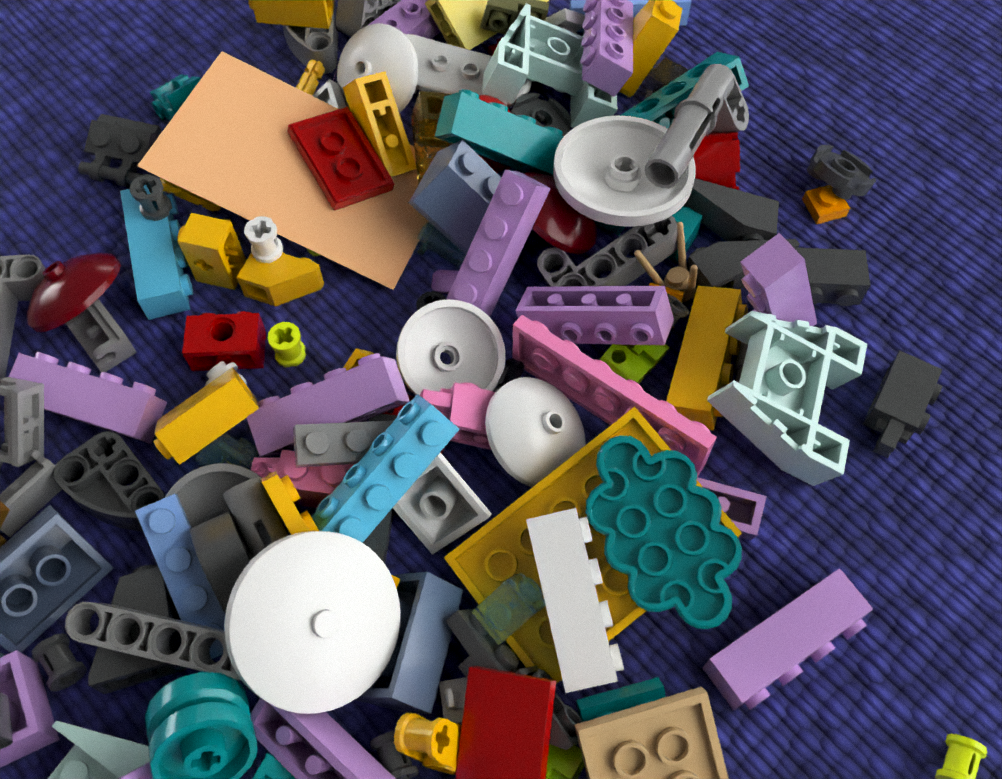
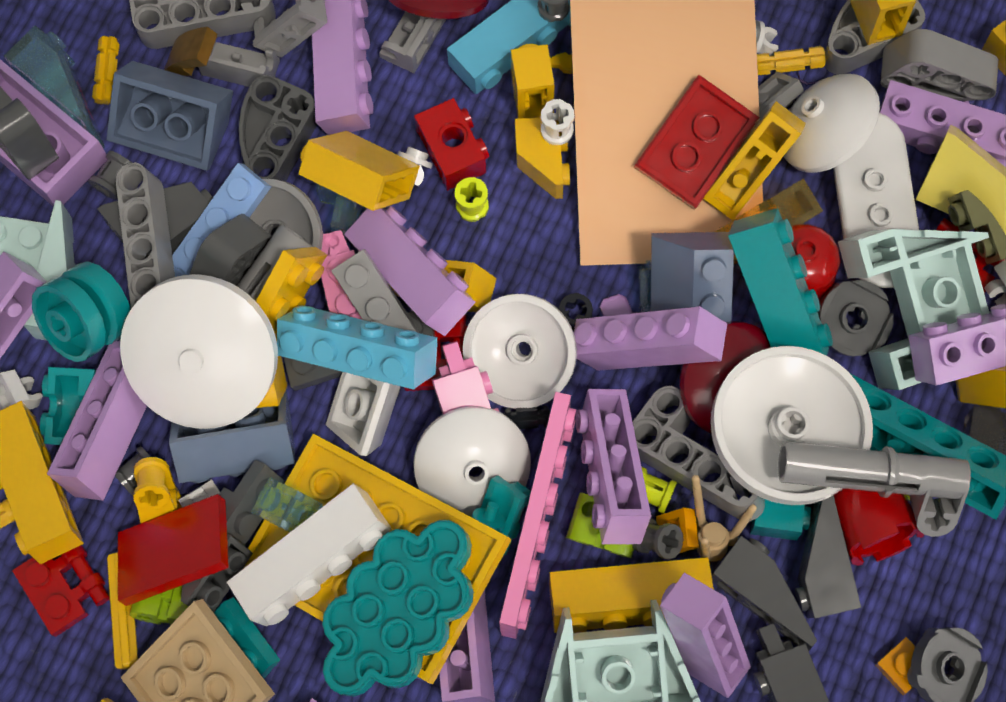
camera: 70 degrees right, 10 degrees up
none -> teal hips [471,475,531,556]

